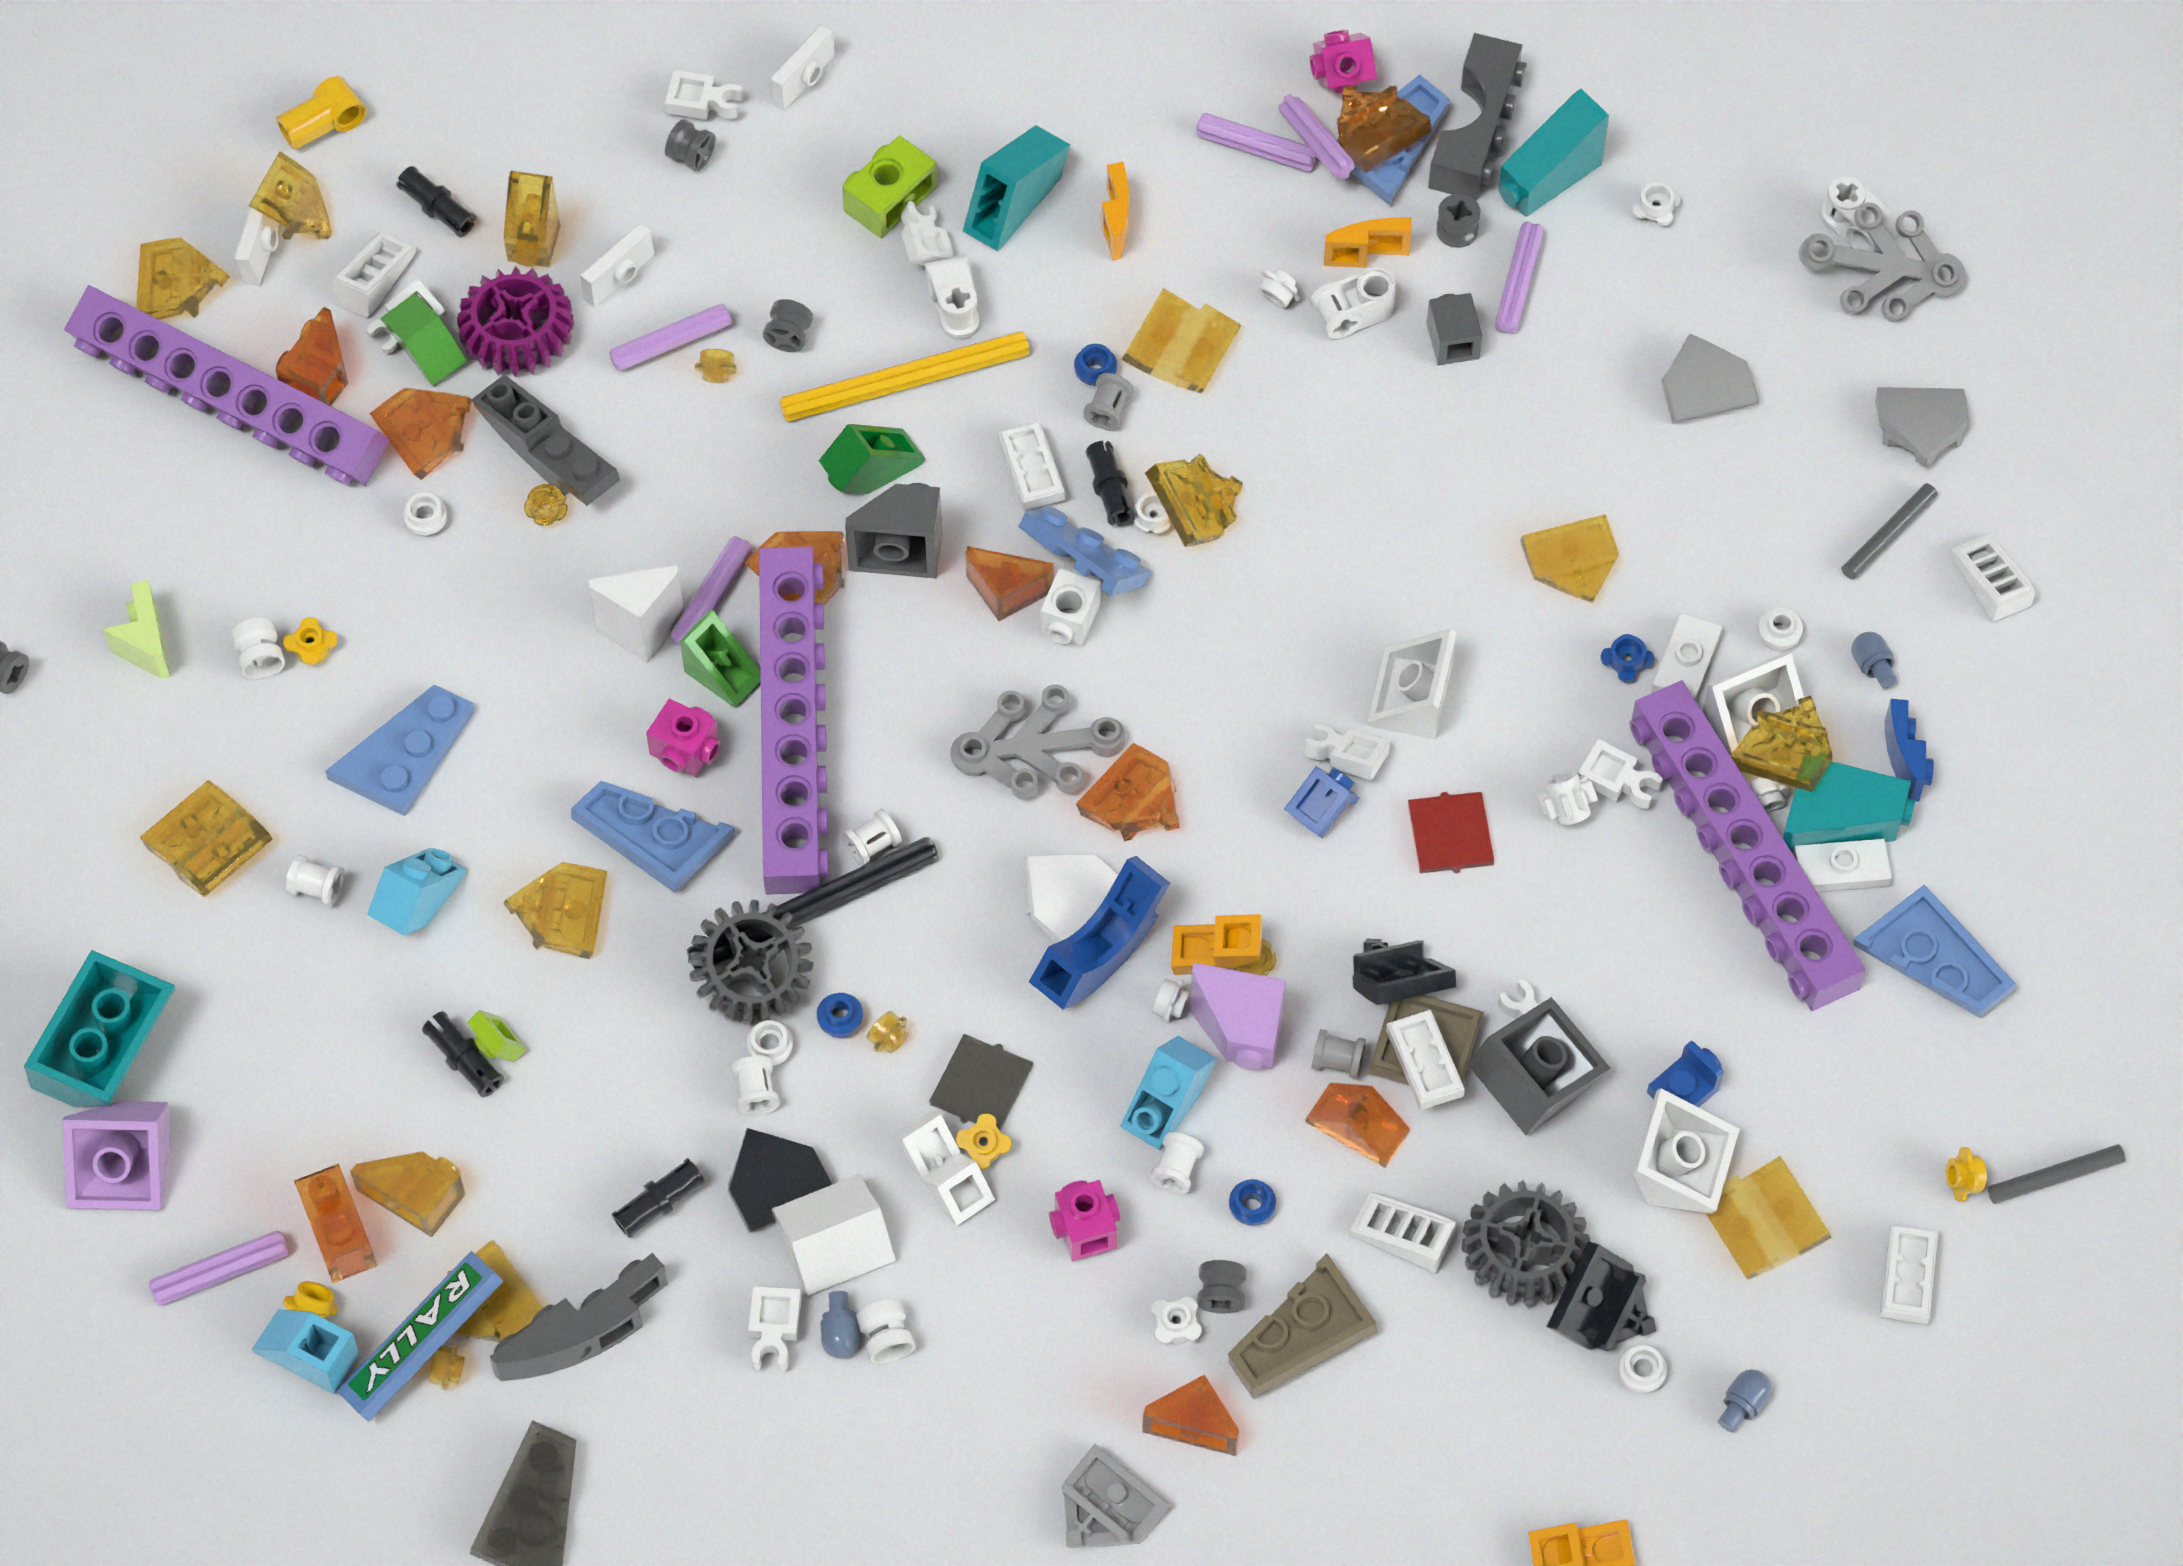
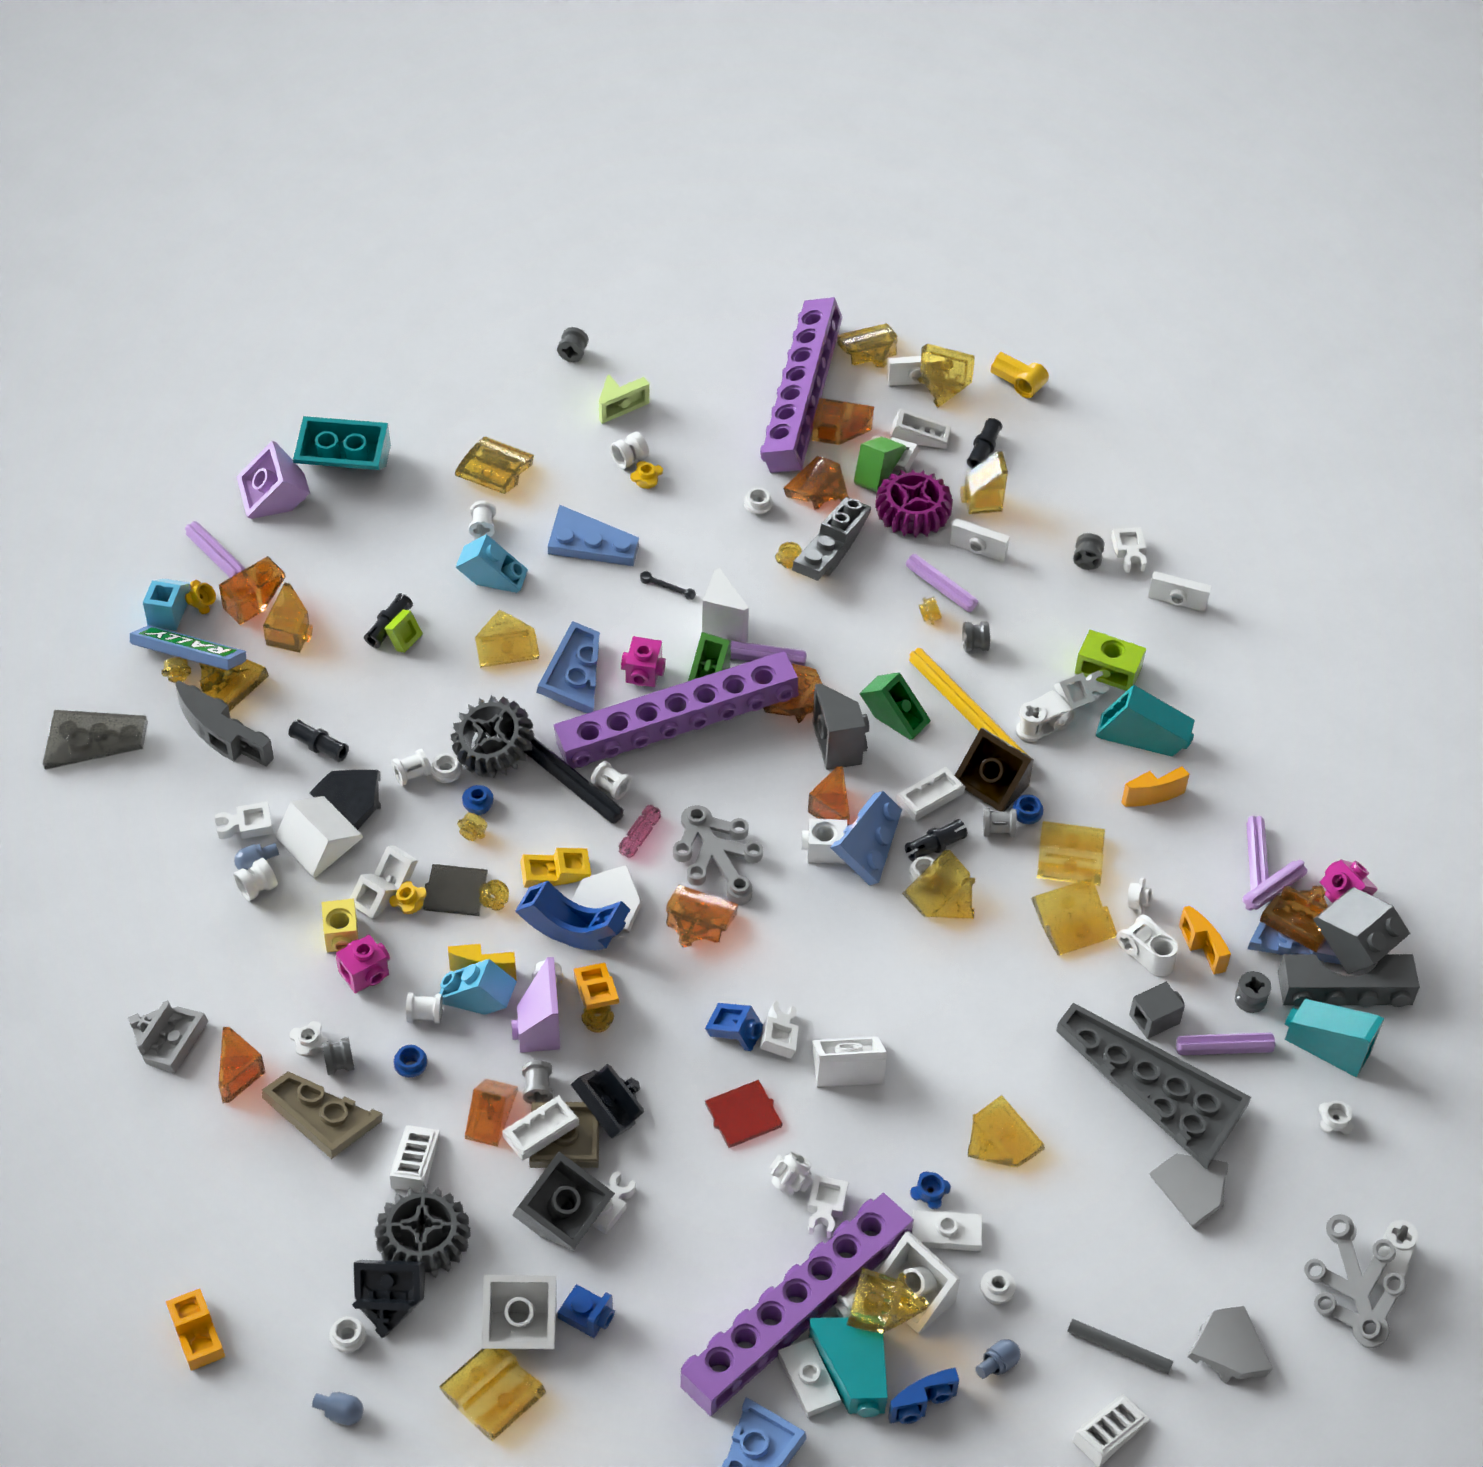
camera: 70 degrees right, 10 degrees down
none -> light yellow brick [321,898,359,952]
none -> yellow slope [448,944,517,981]
none -> clear yellow plate [478,880,509,911]
none -> yellow slope [520,848,591,888]
none -> clear pink axle [618,805,661,858]
none -> black hinge [640,571,696,600]
none -> dark brown slope [955,728,1034,812]
none -> clear yellow slope [1031,878,1117,956]
none -> dark grey wing [1056,1003,1251,1170]
none -> dark grey slope [1313,887,1411,974]

